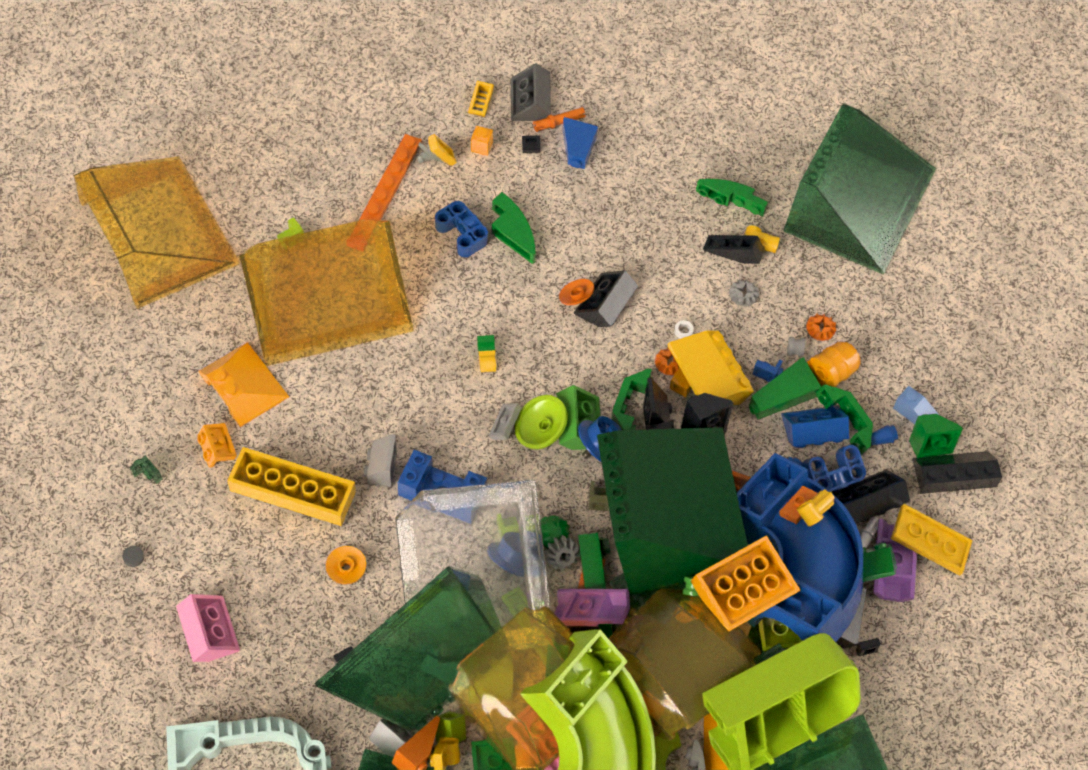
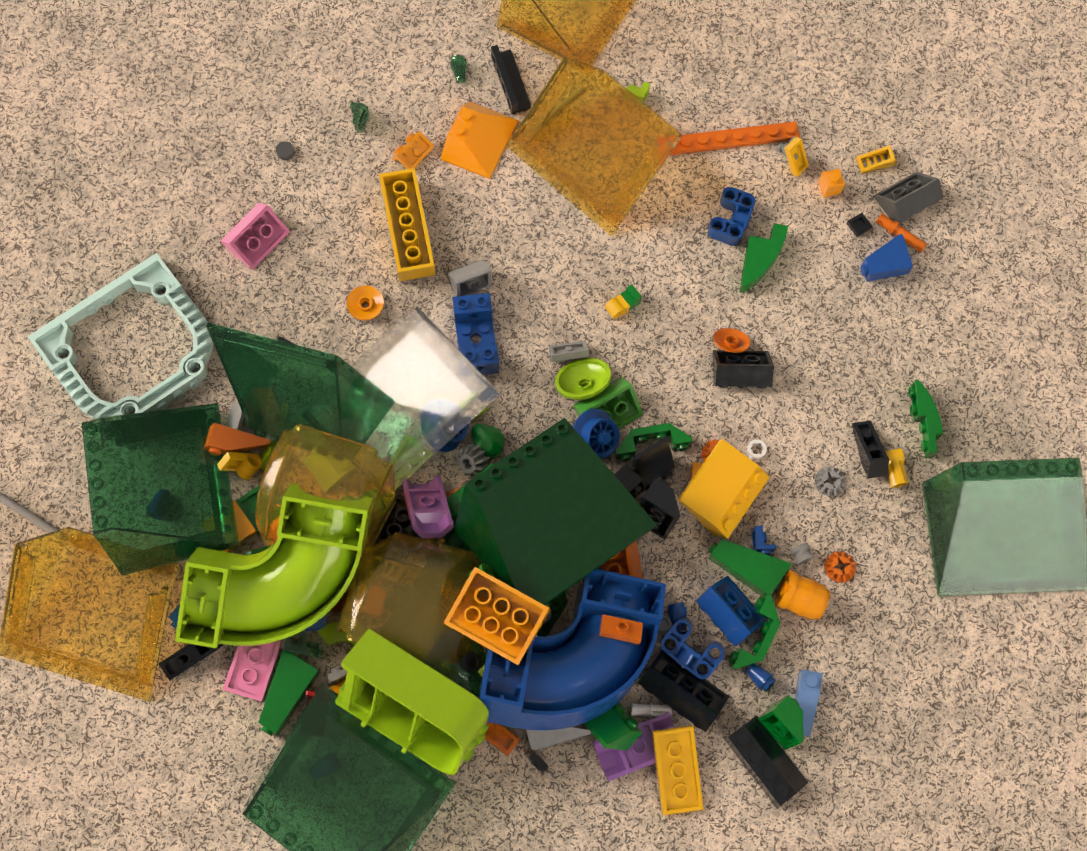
camera: 60 degrees right, 10 degrees up
yellow piece [797,489,835,527] -> none
none -> clear green cone [450,55,467,83]
none -> black panel [491,45,531,114]

